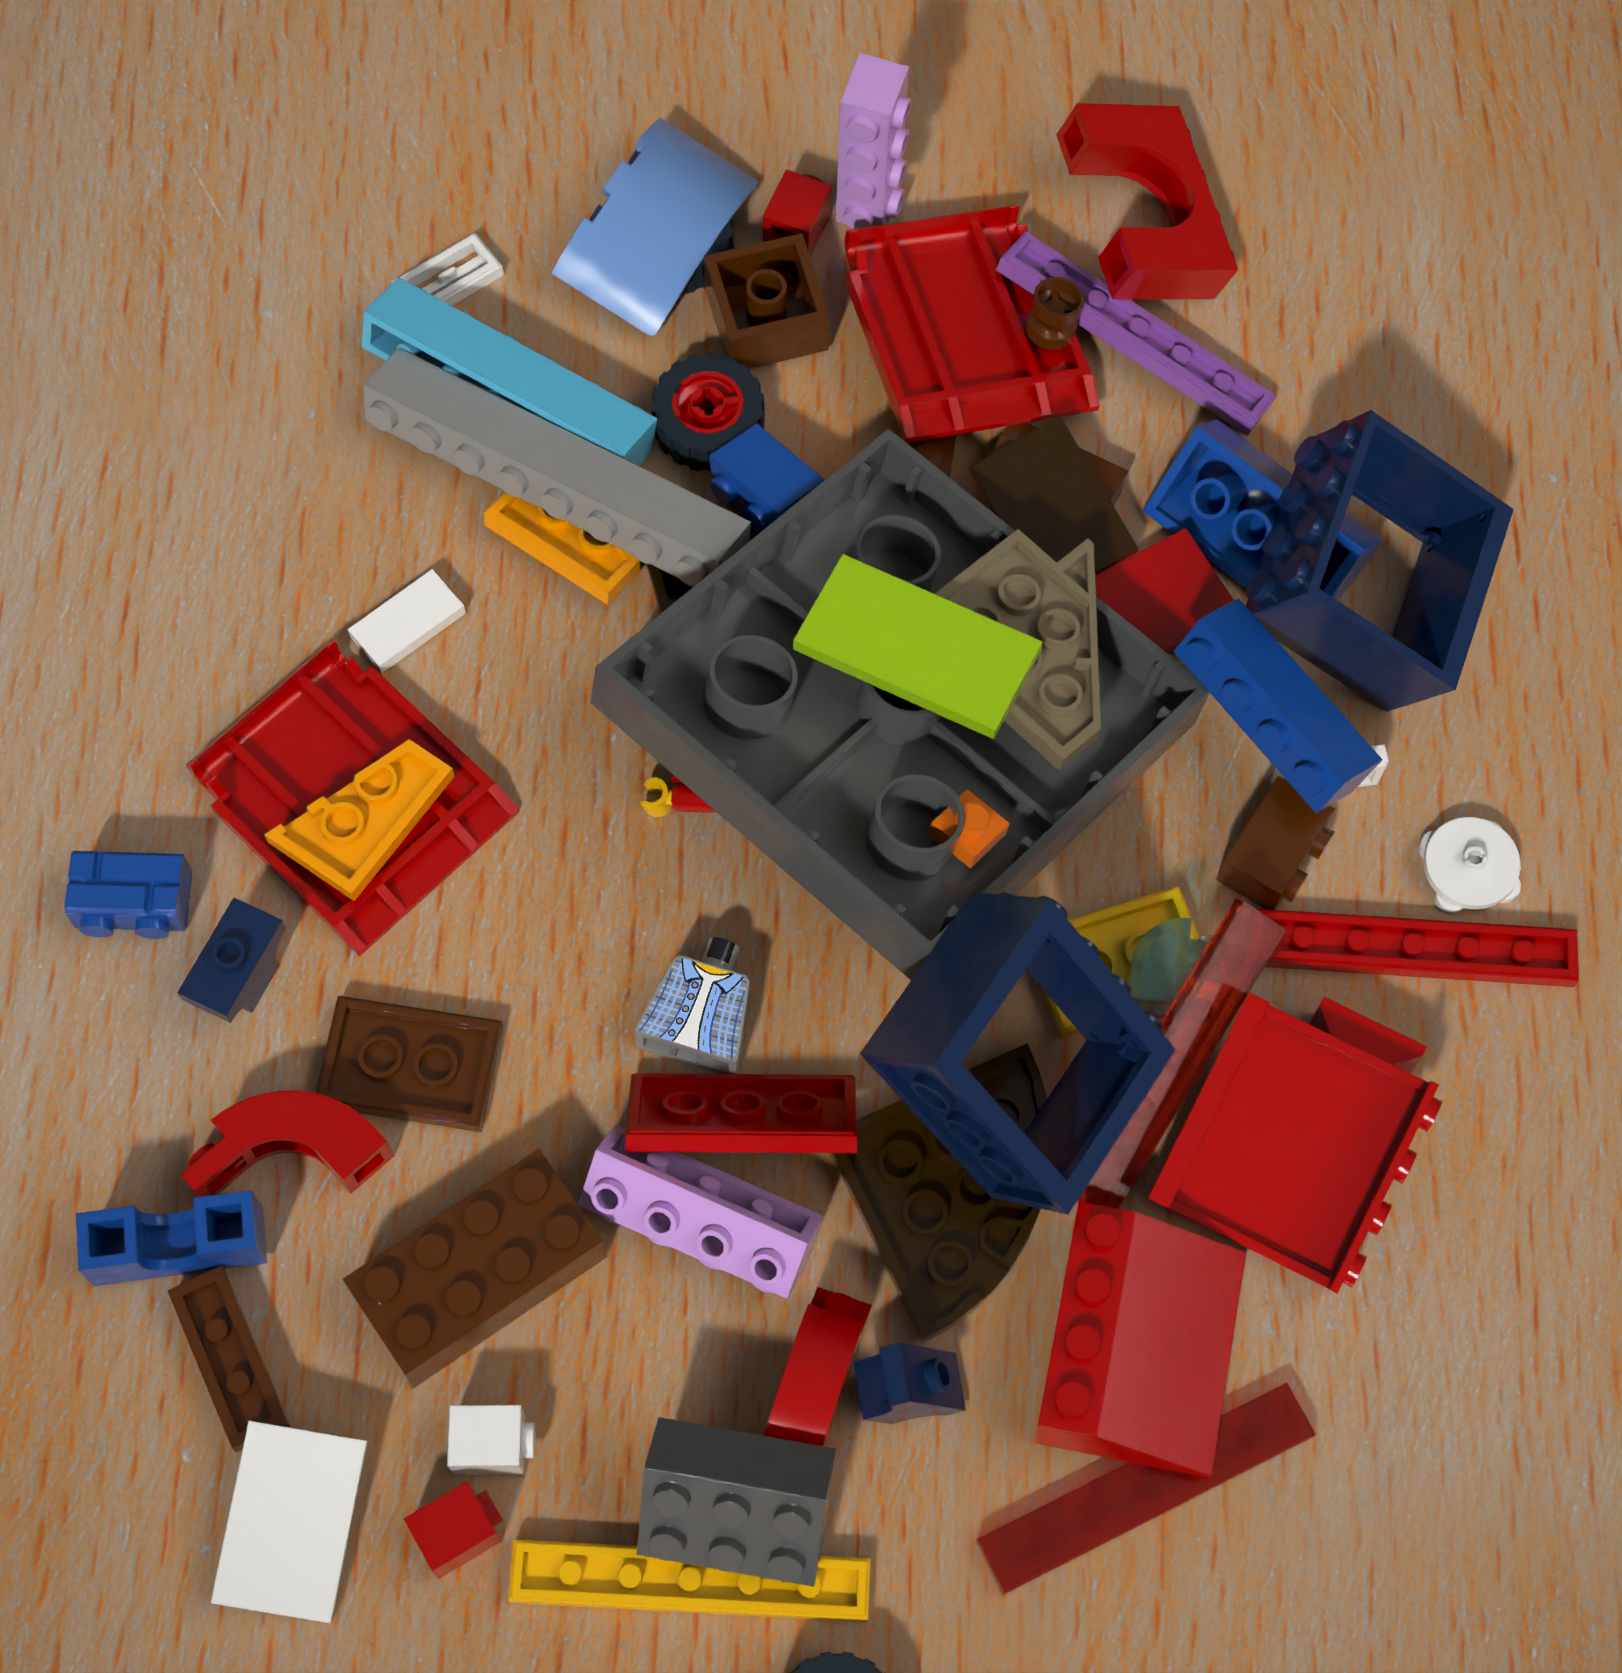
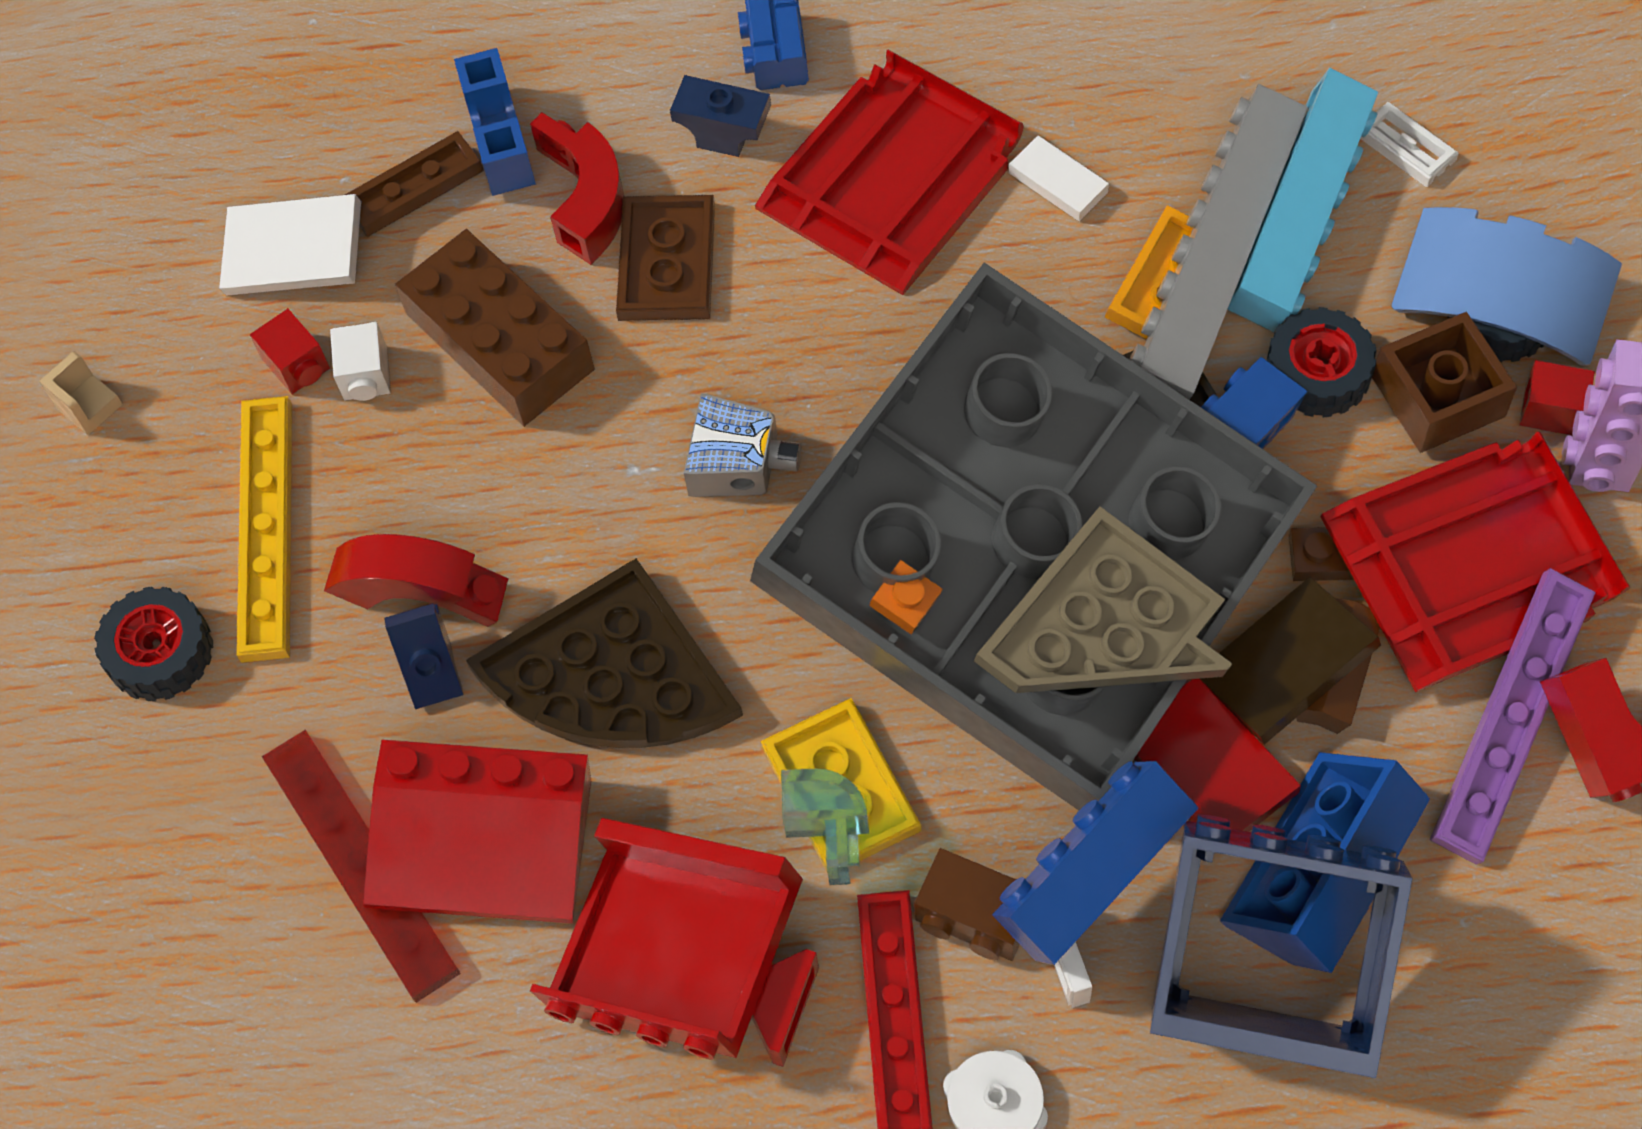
camera: 90 degrees right, 5 degrees down
light orange wing [264,739,455,901] -> none
lavender brick [578,1125,824,1299] -> none
red tile [625,1073,857,1153] -> none
dark grey brick [637,1417,836,1587] -> none
lime tile [793,554,1043,739] -> none
dark blue window [860,892,1176,1215] -> none
reddish brown wheel [1025,277,1085,350] -> none
clear red tile [1078,899,1286,1208] -> none

